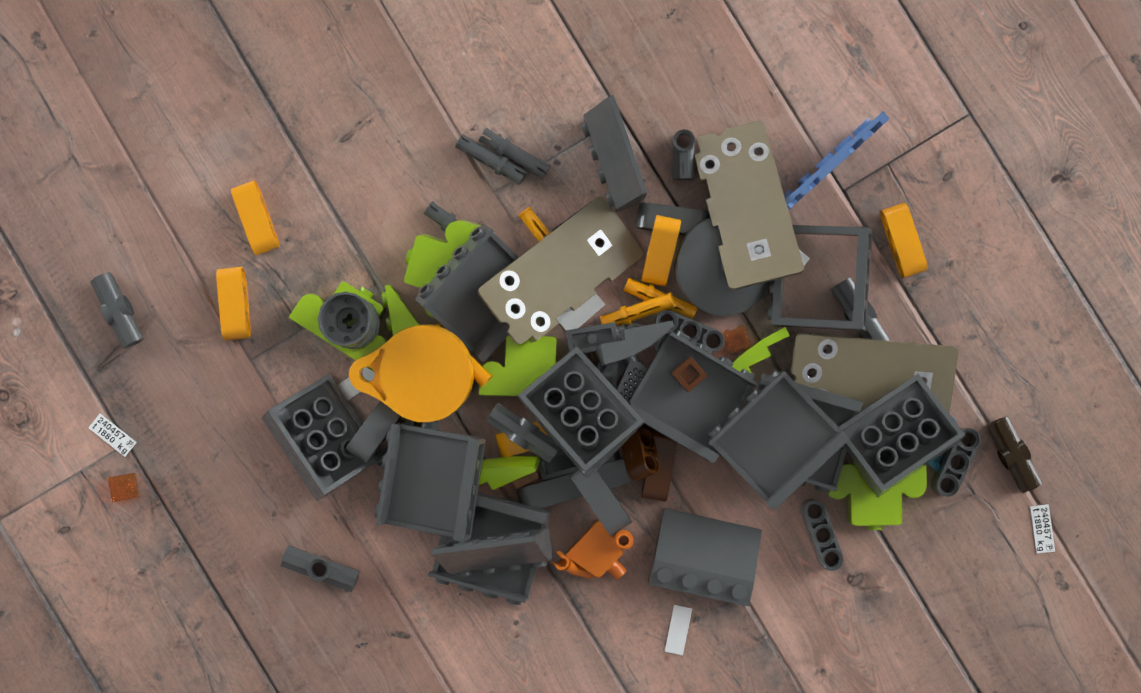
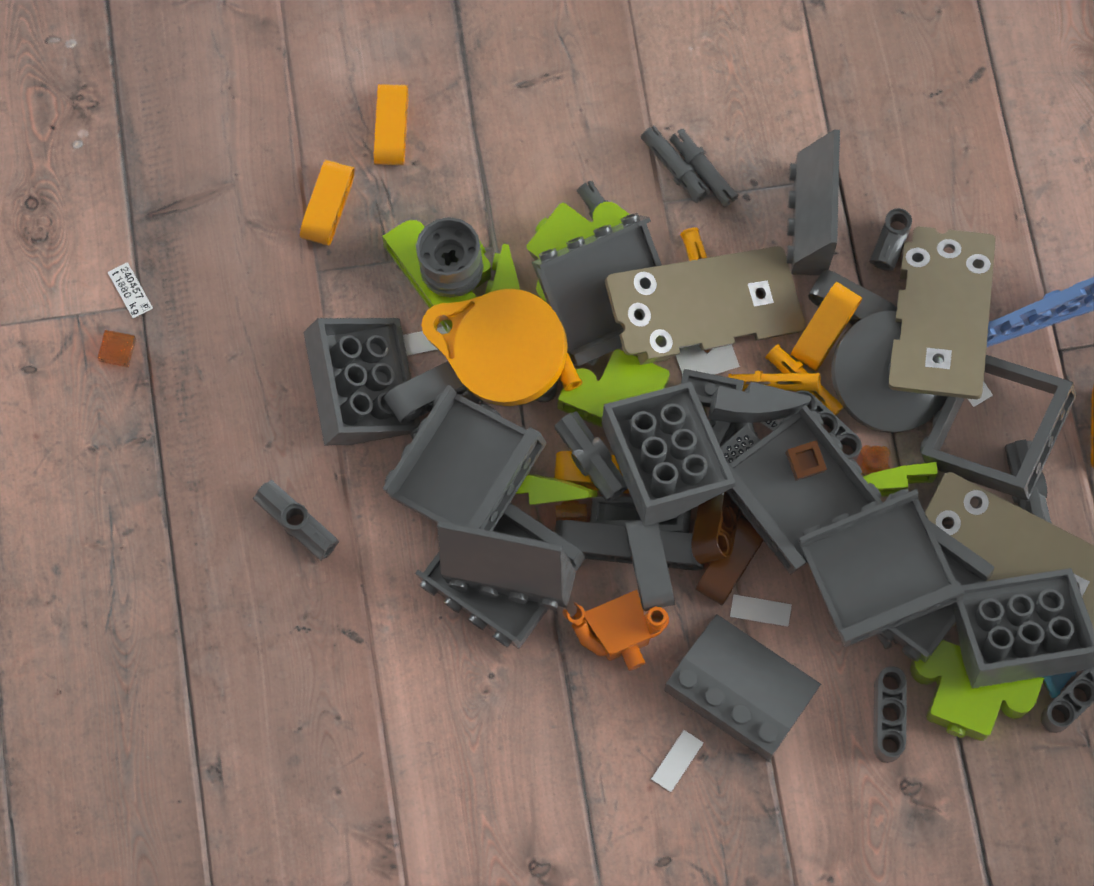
camera: 20 degrees right, 15 degrees down
dark grey piece [90,272,144,349] -> none
none -> white sticker [730,594,792,627]

